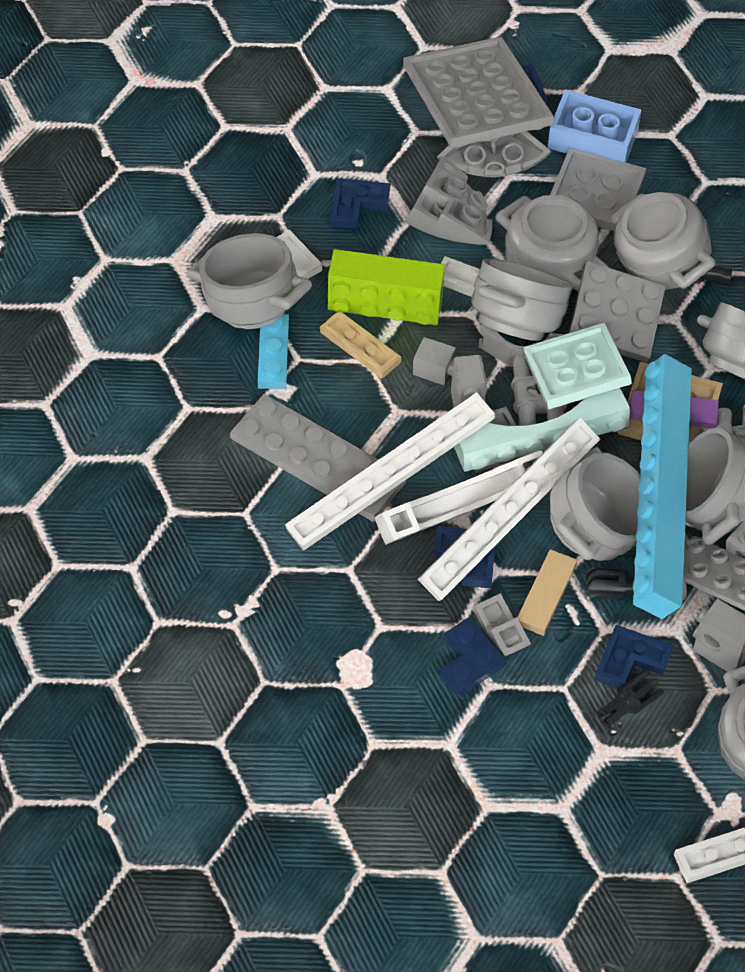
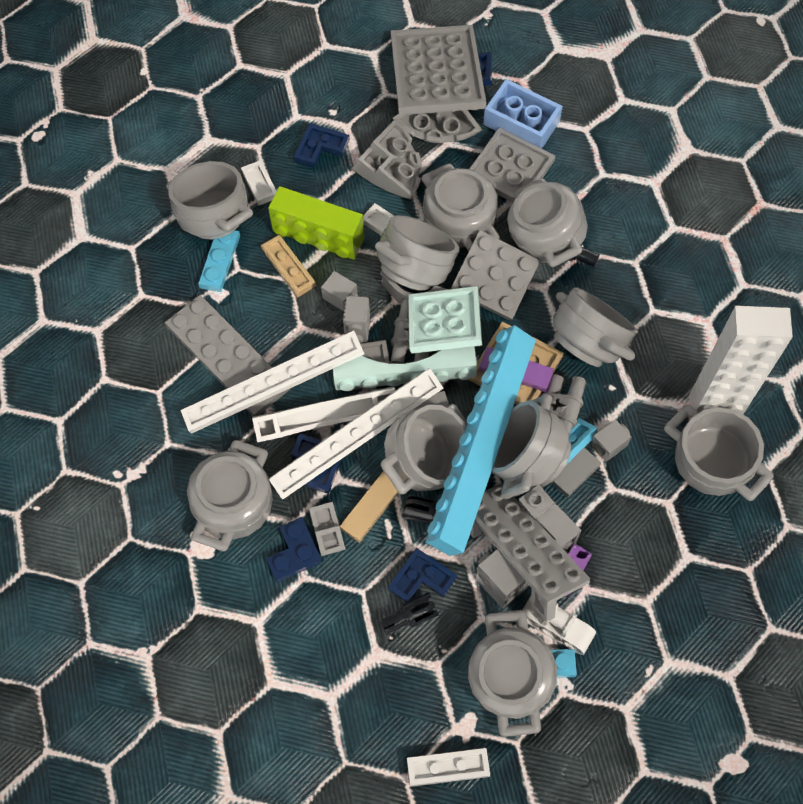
camera: 15 degrees right, 10 degrees up
none -> light grey piece [187,440,273,551]

